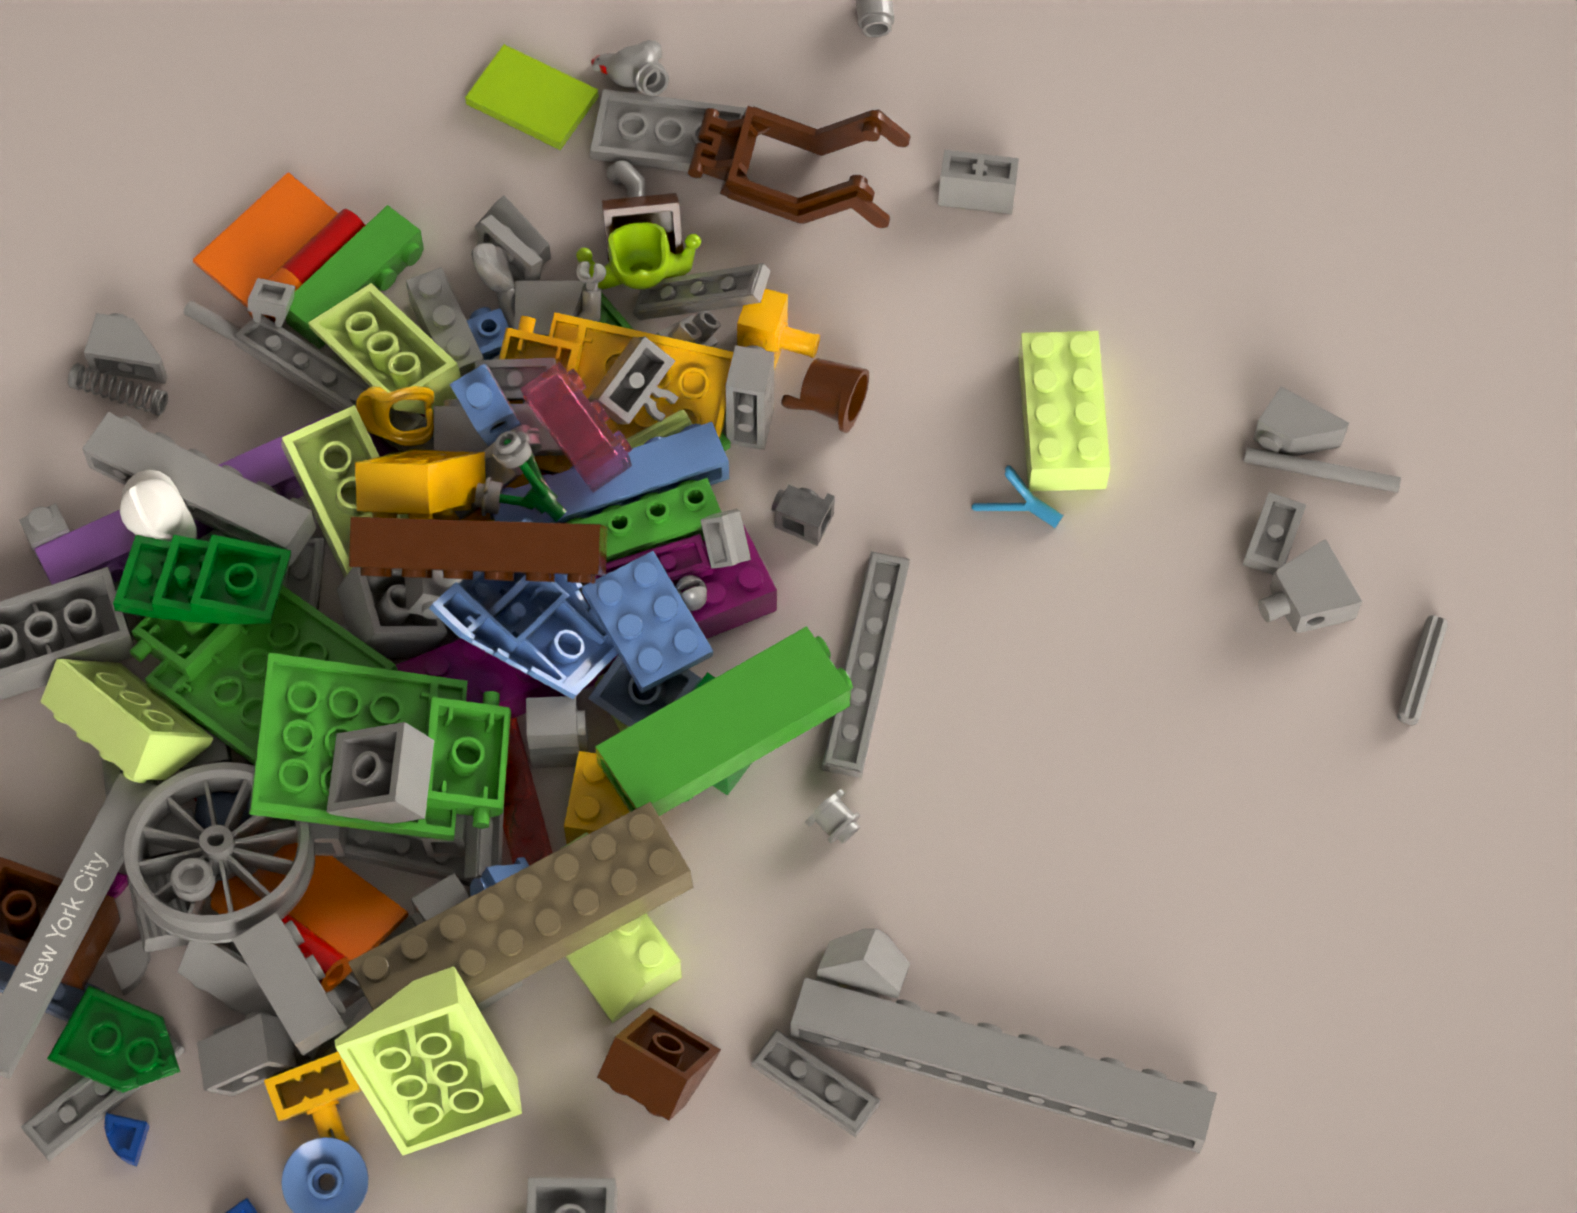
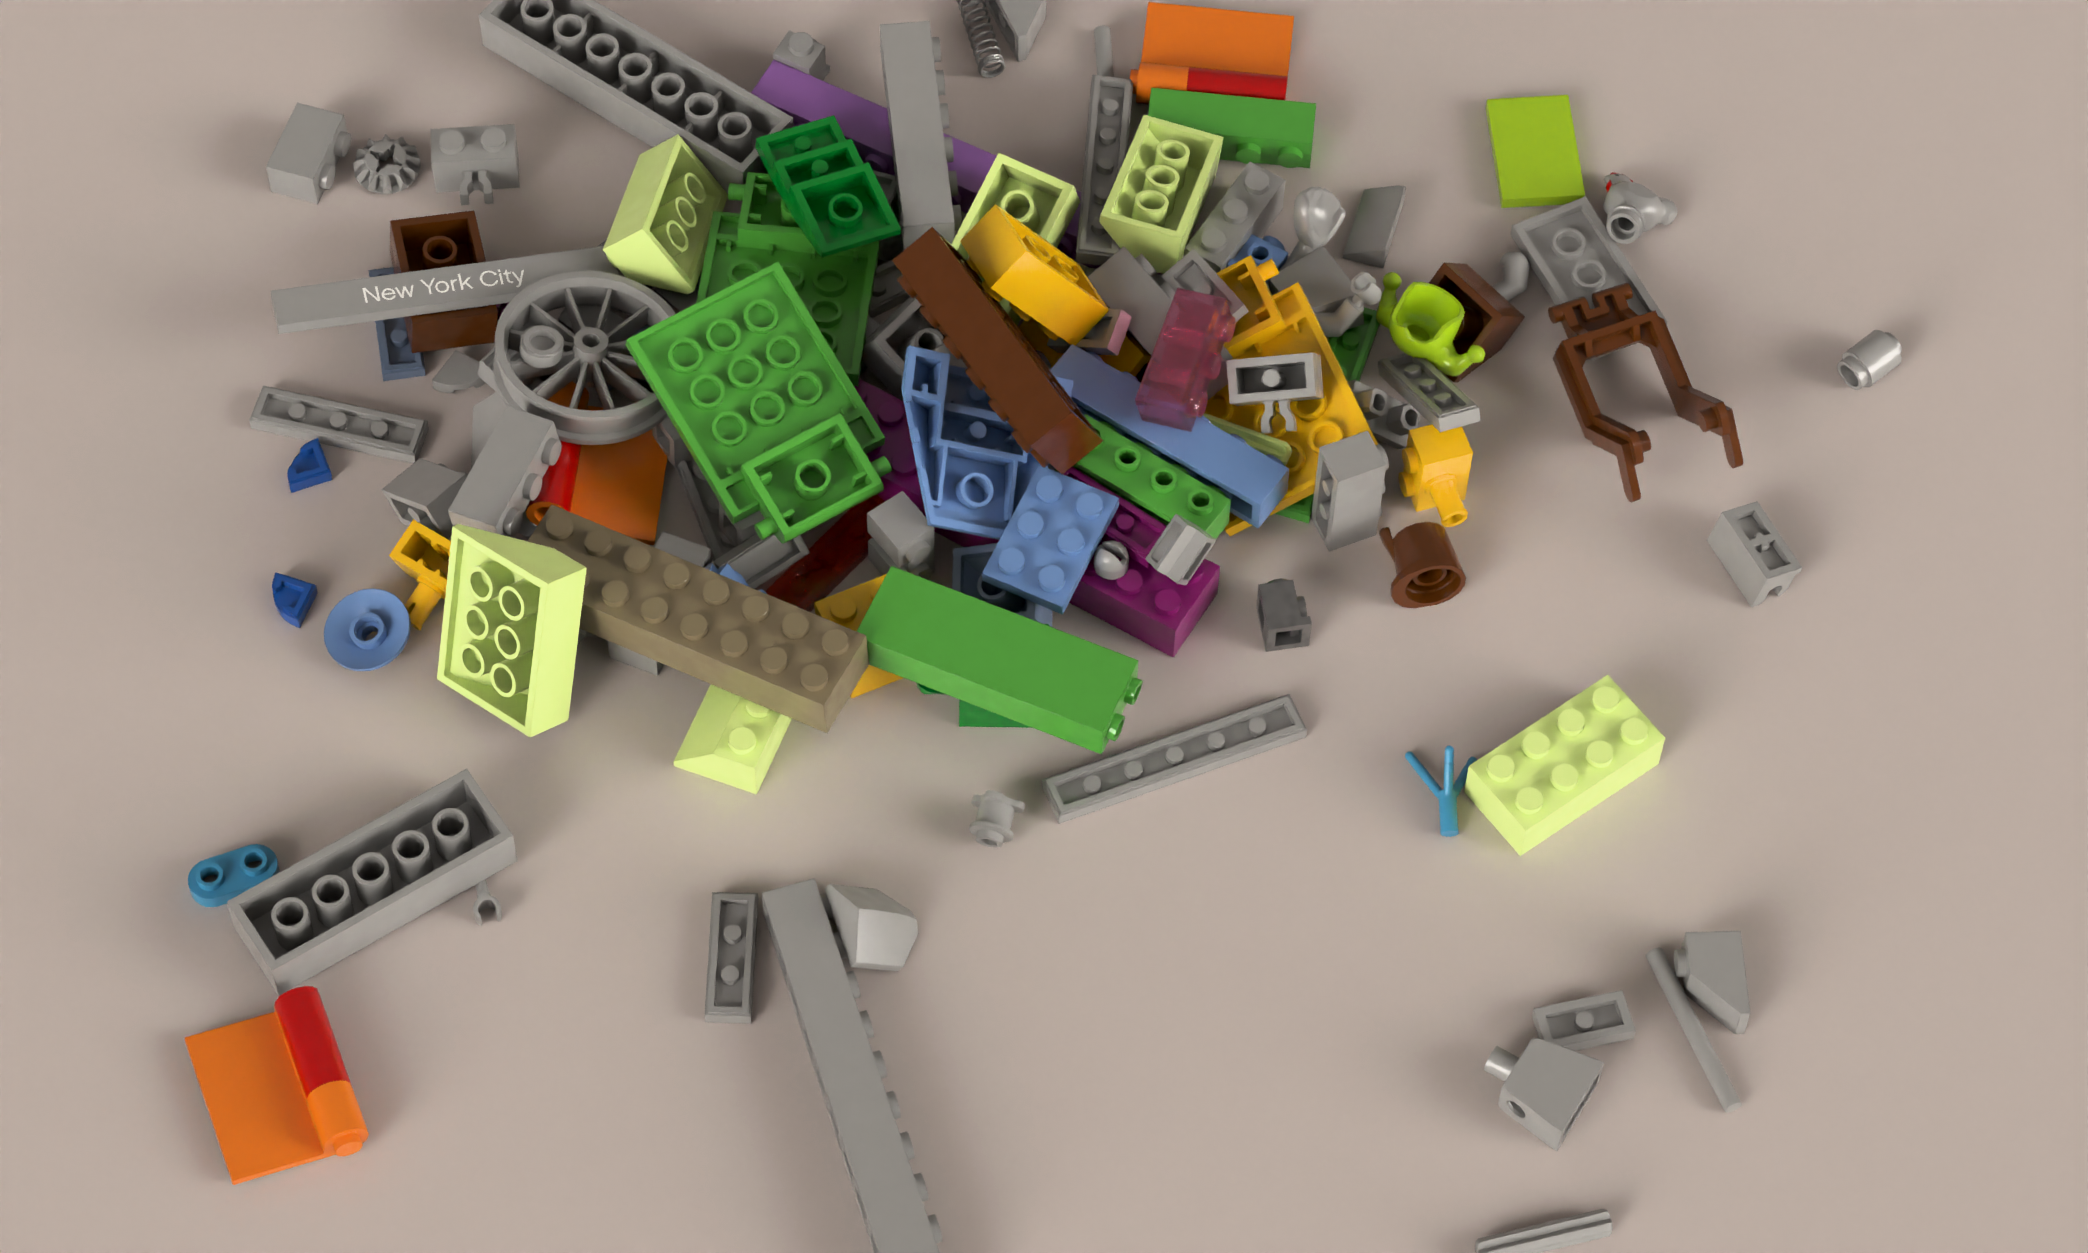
camera: 55 degrees right, 5 degrees down
green tile [47,985,181,1093] -> none
white piece [120,470,197,542] -> none
light grey tile [247,278,295,327] -> none
light grey slope [326,722,434,824] -> none
yellow piece [356,386,434,446] -> none
medium blue torso [450,364,522,447] -> none
plant [474,425,567,522] -> none
light grey plate [477,215,543,281] -> none
reddish brown slope [597,1007,721,1121] -> none

